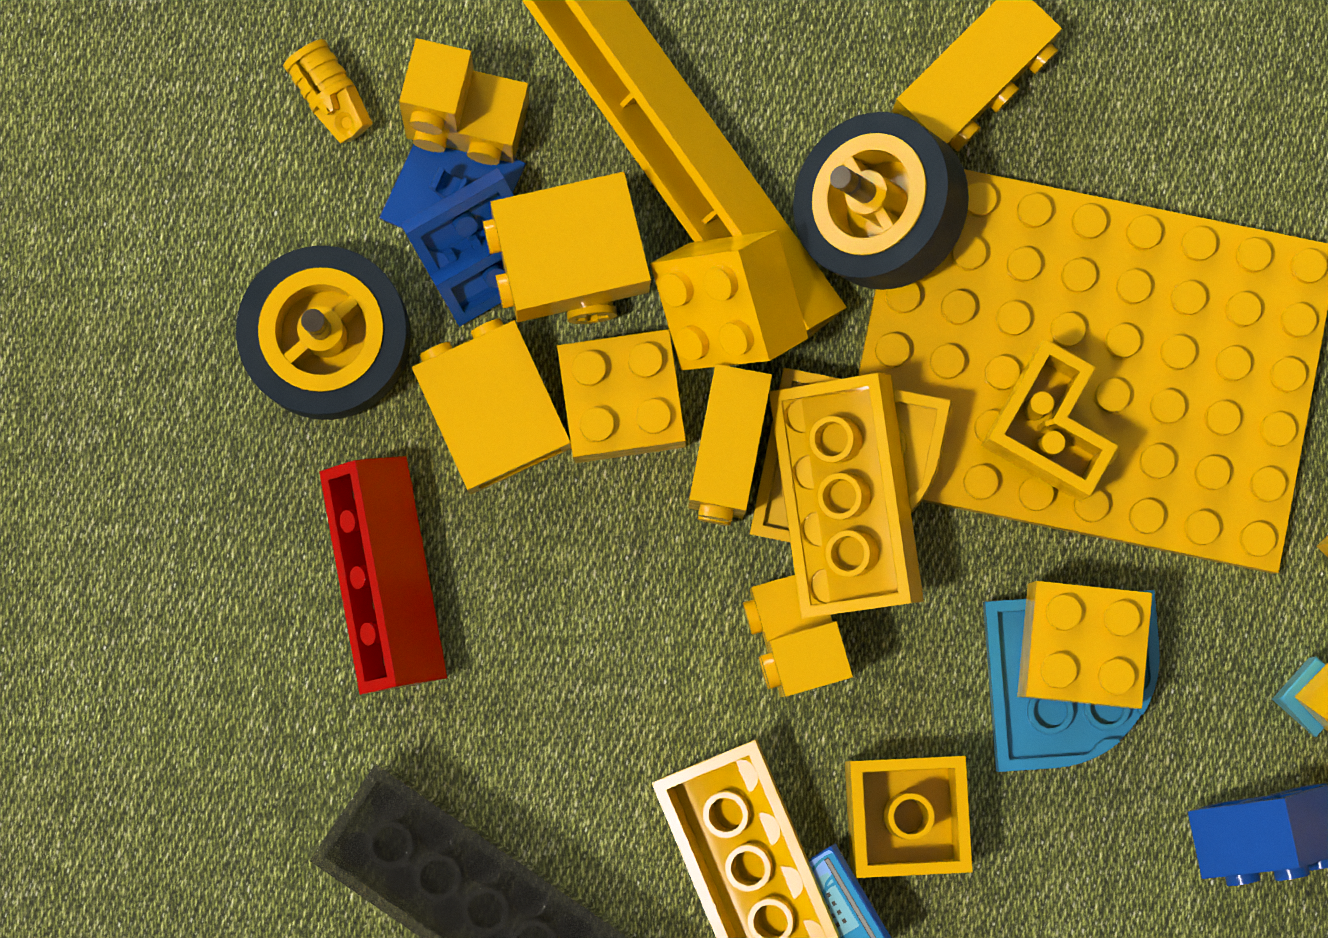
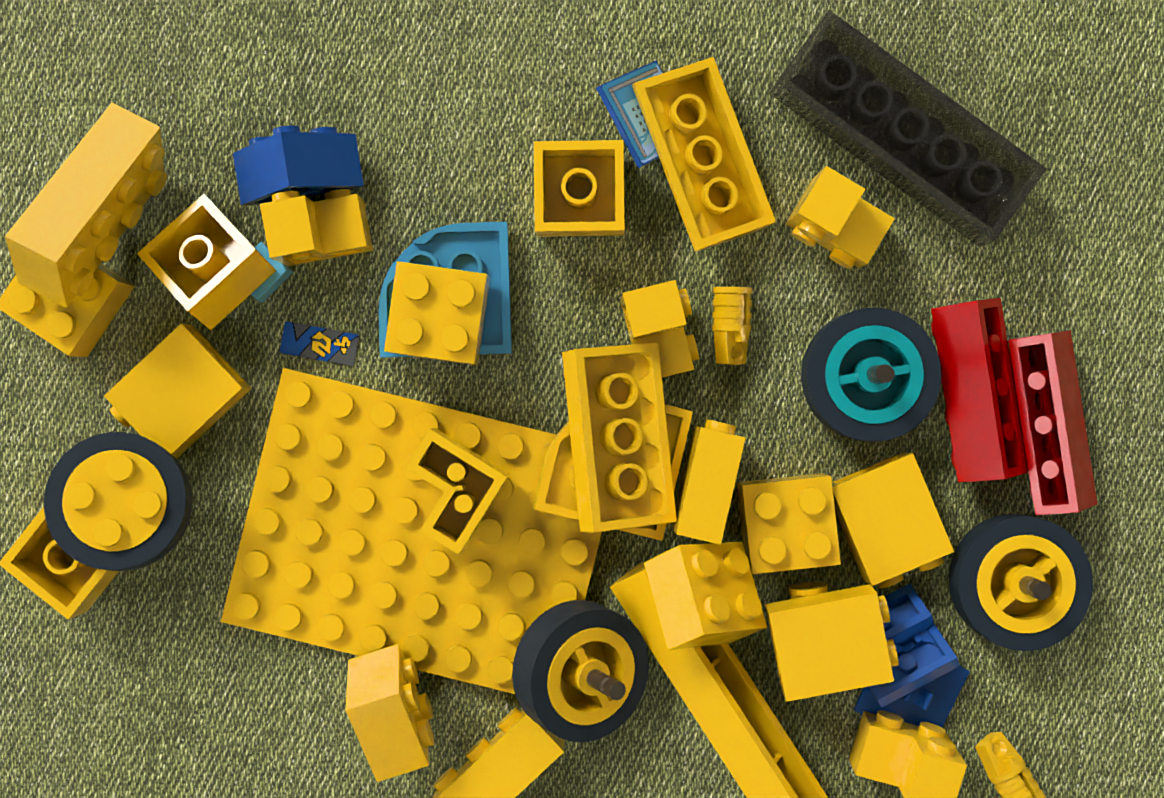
camera: 175 degrees left, 5 degrees up
none -> yellow brick [260,189,373,266]
none -> sticker [280,321,359,366]
none -> yellow brick [345,644,434,782]
none -> yellow hinge [712,287,752,365]
none -> yellow brick [786,166,895,269]
none -> wheel [801,308,941,442]
none -> red brick [1008,330,1097,515]

